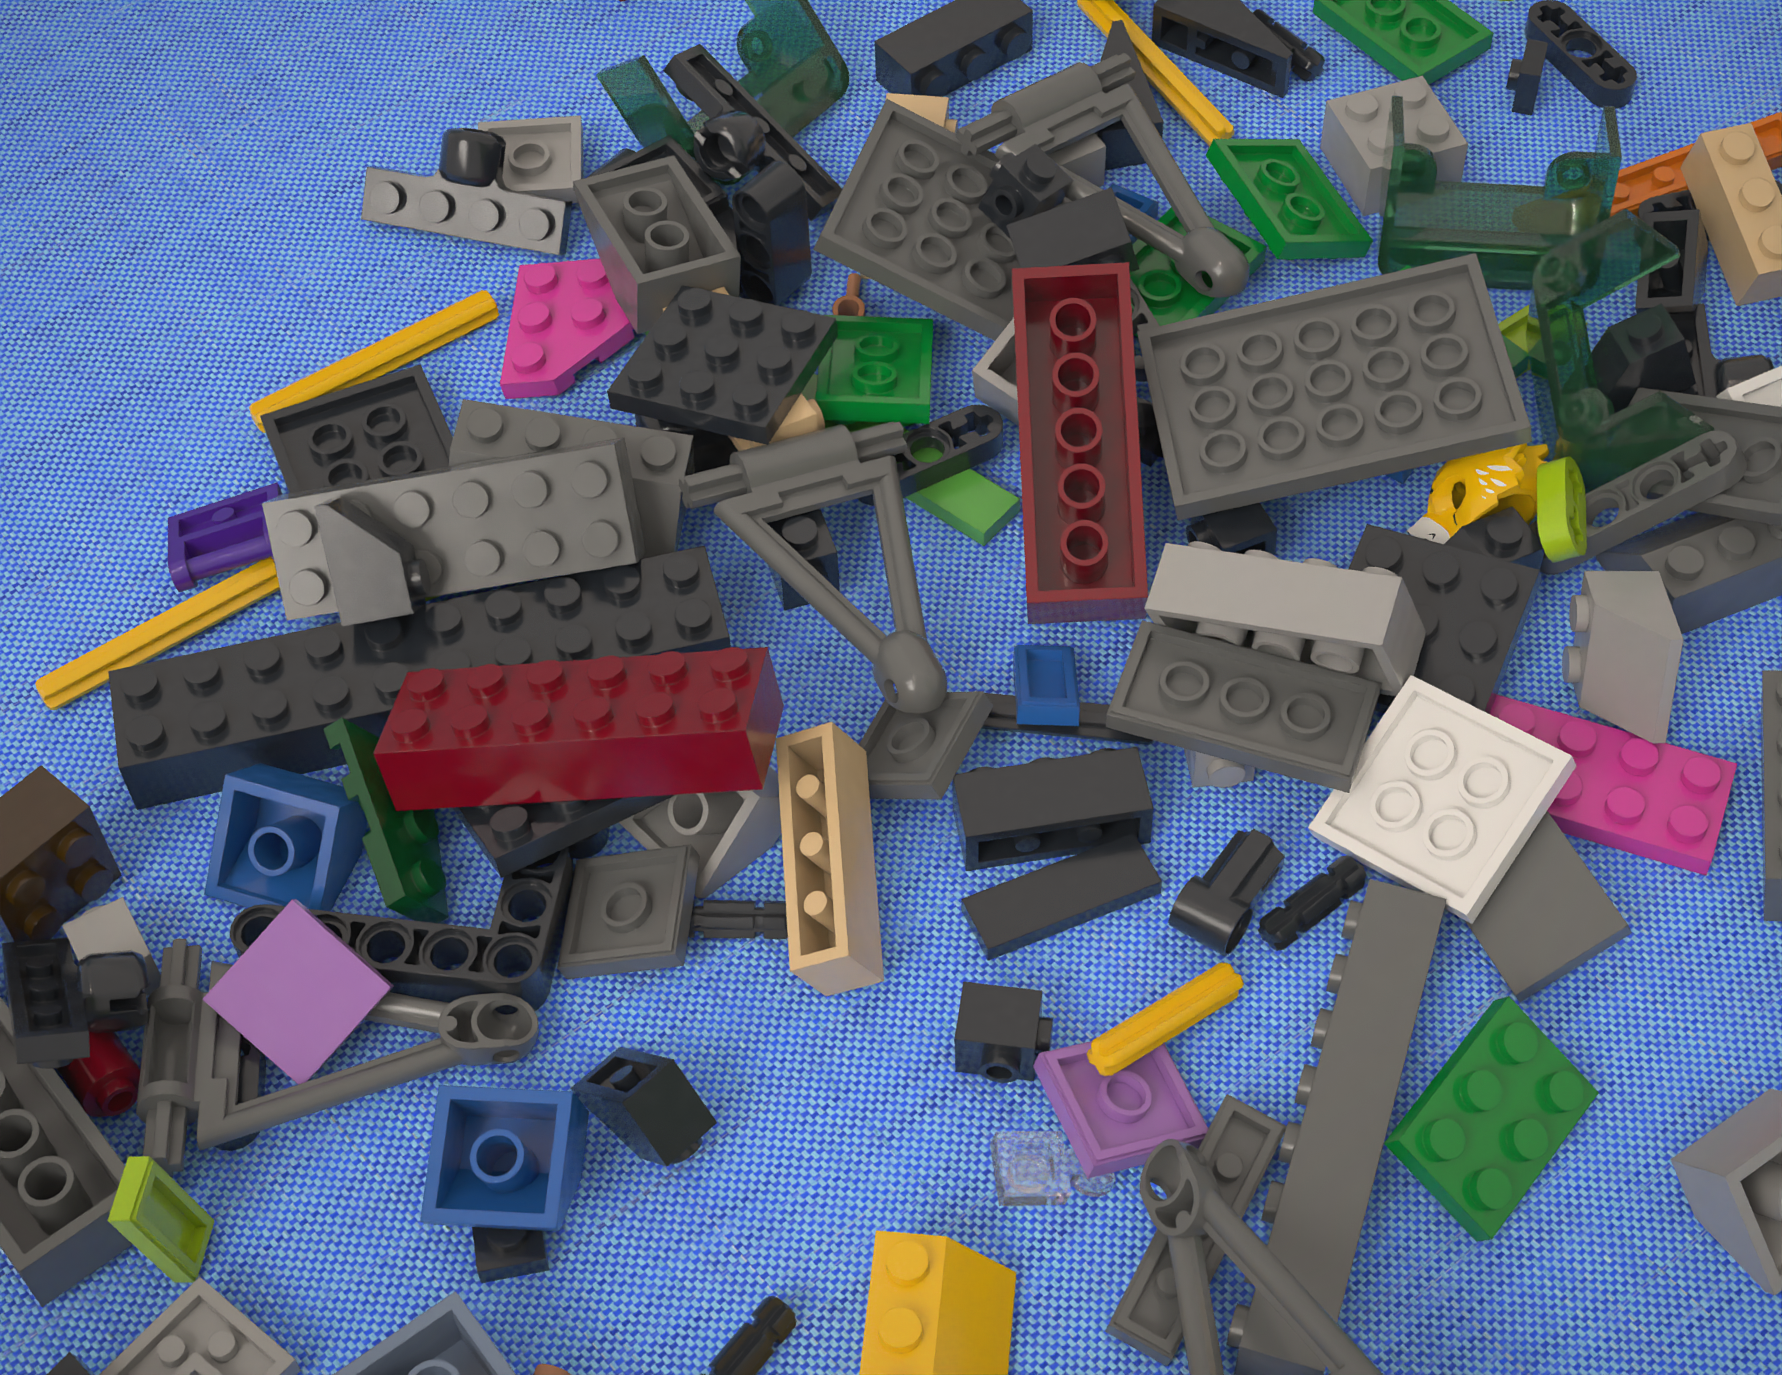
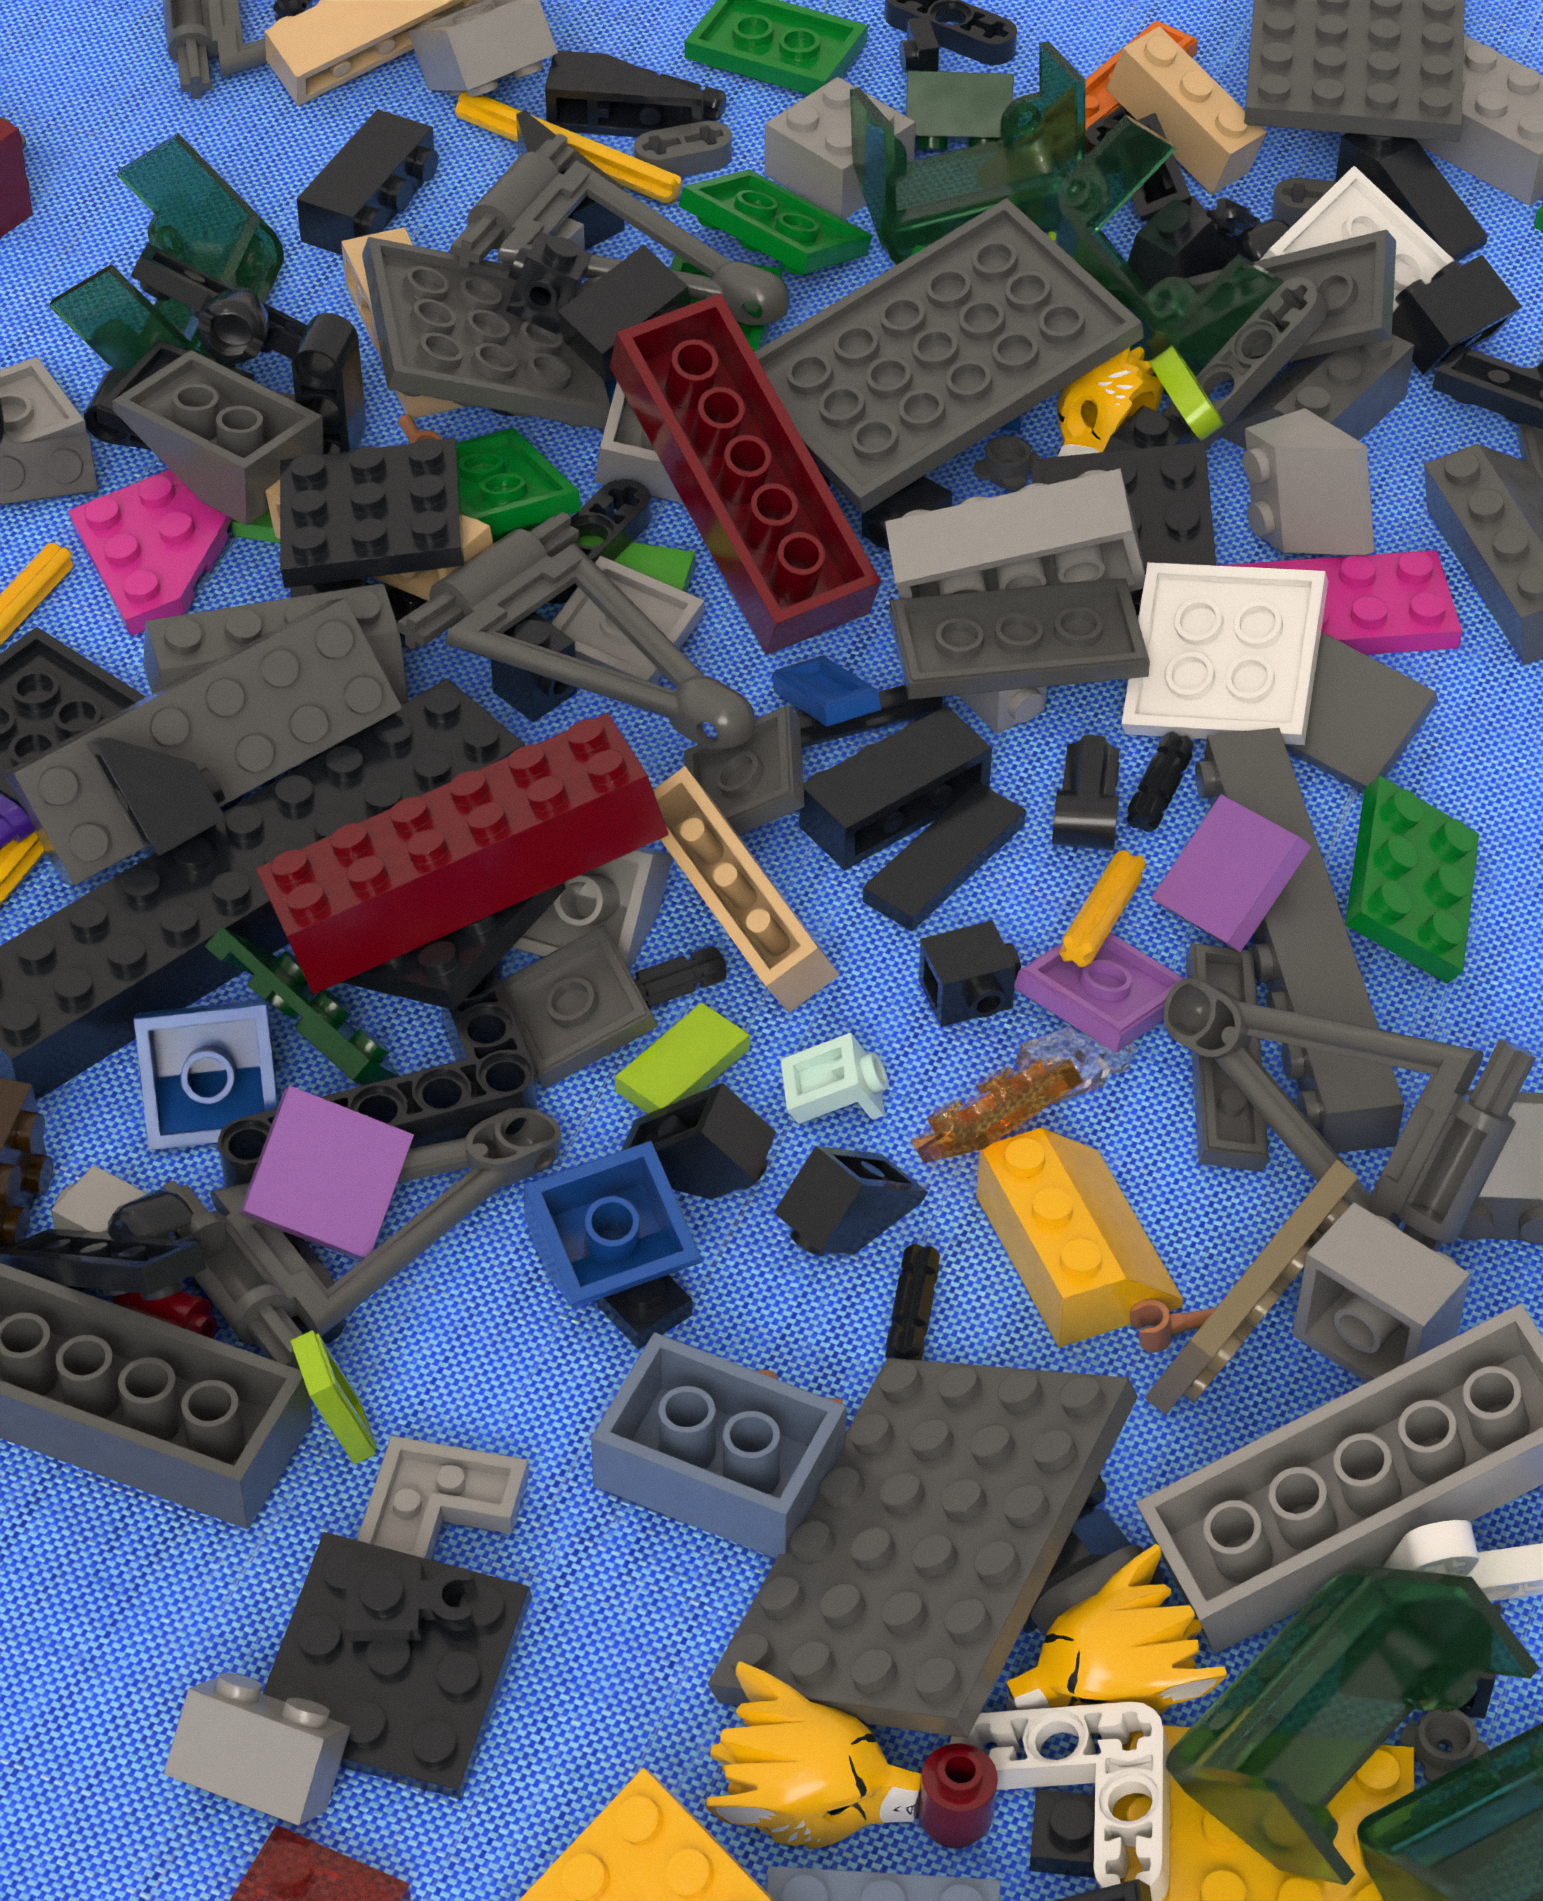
camera: 30 degrees left, 5 degrees down
none -> light grey plate [551,556,704,684]
none -> lime tile [614,1002,750,1114]
none -> dark grey beam [634,121,732,177]
none -> black slope [774,1146,928,1256]
none -> light aqua bracket [780,1033,889,1124]
none -> dark green slope [906,71,1014,153]
none -> clear orange plate [911,1058,1083,1163]
none -> dark grey plate [974,436,1040,491]
none -> medium lavender tile [1151,794,1312,953]
none -> black axle [1207,198,1261,237]

